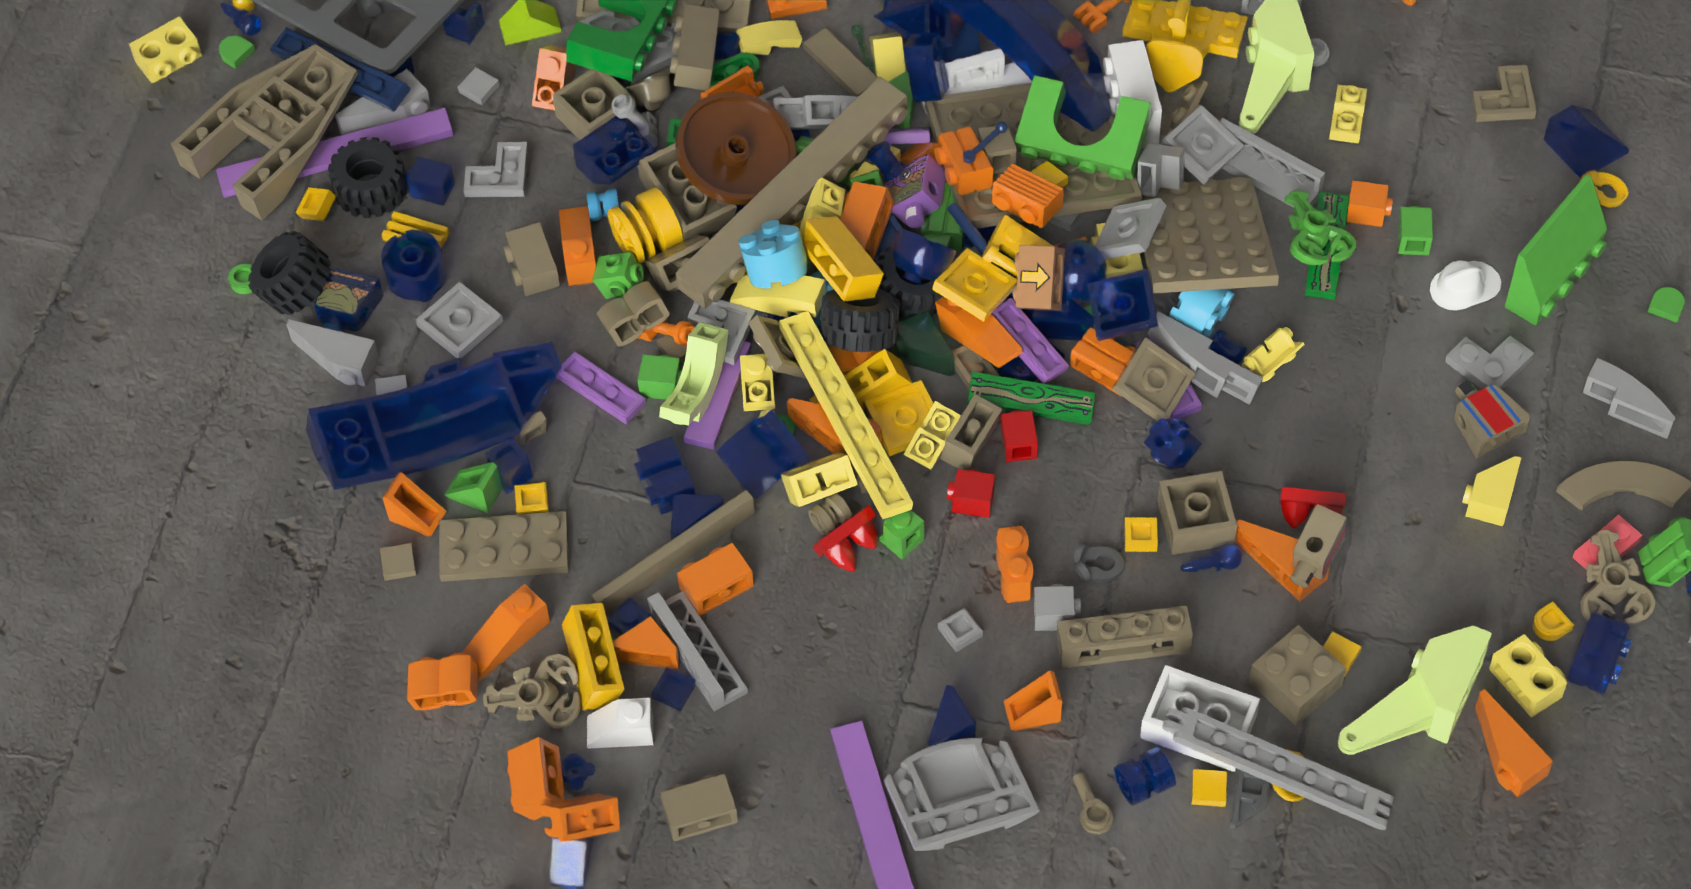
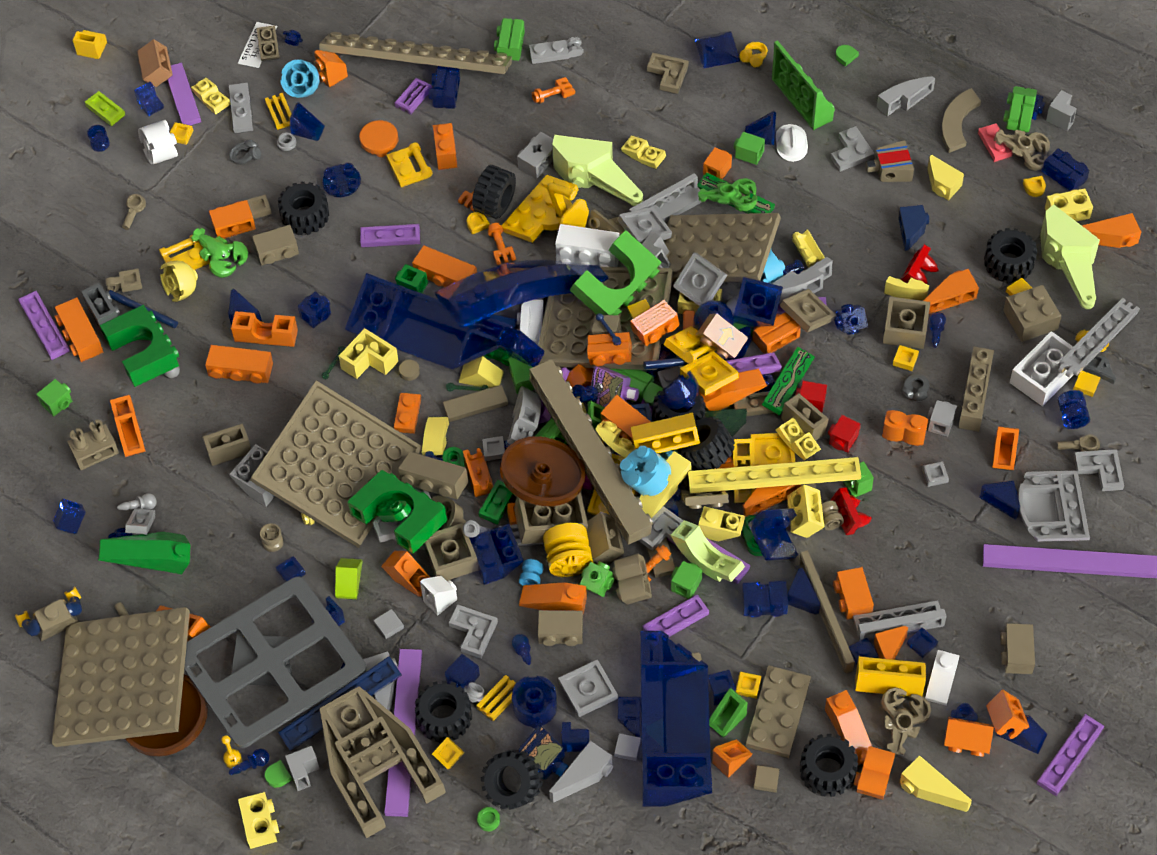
camera: 70 degrees left, 0 degrees up
dark tan torso [1290,504,1347,587] -> none
none -> light grey piece [285,746,320,791]
none -> green plate [377,501,411,522]
none -> white slope [420,576,457,616]
none -> light grey plate [464,682,484,702]
none -> clear blue bar [512,634,531,665]
none -> clear blue panel [562,722,590,752]
none -> clear blue slope [745,111,776,145]
none -> black tyre [800,734,858,797]
none -> light yellow slope [884,276,930,300]
none -> dark blue slope [898,205,929,251]
none -> light yellow slope [899,756,972,812]
none -> black tyre [984,228,1037,283]
none -> light grey plate [1074,449,1124,491]

